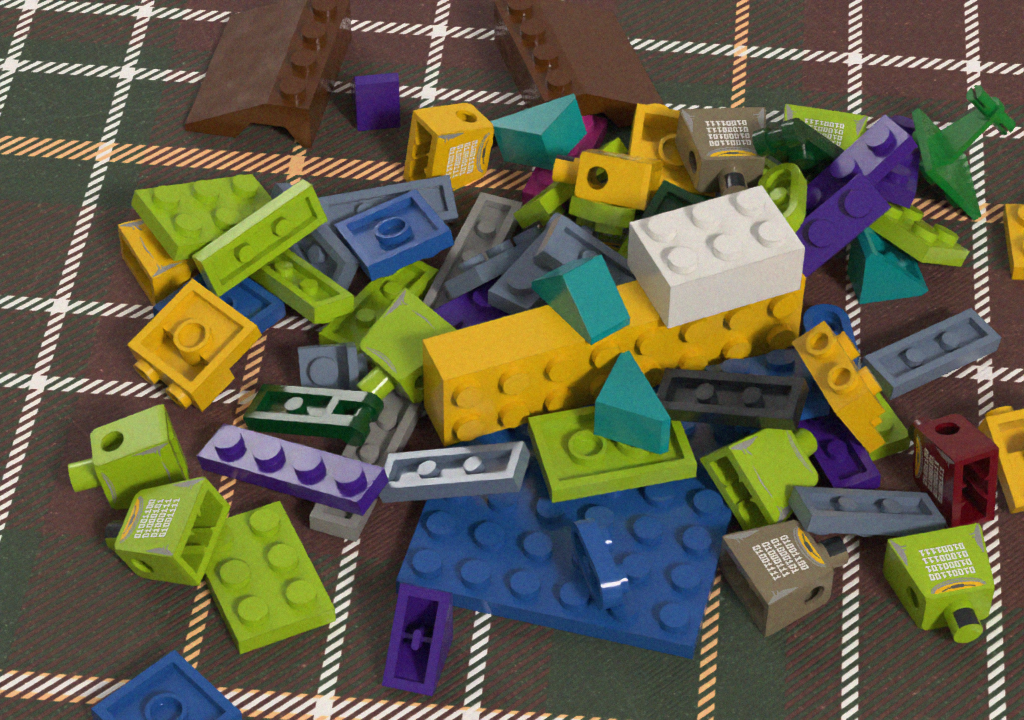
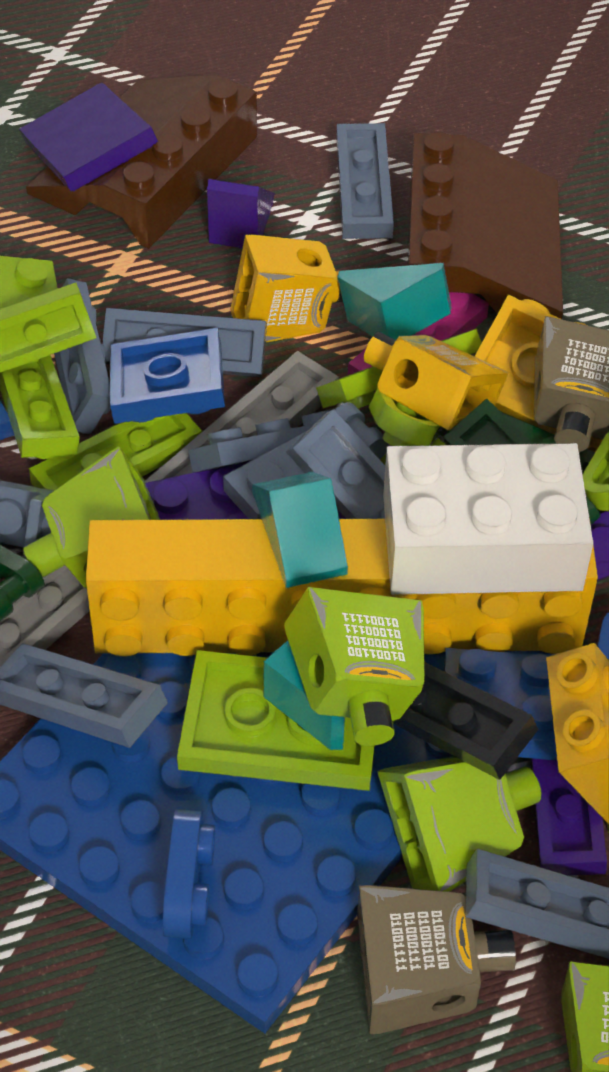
camera: 20 degrees right, 5 degrees up
none -> dark purple tile [19,82,158,191]
none -> lime torso [284,587,424,746]
none -> sand blue plate [336,123,394,239]

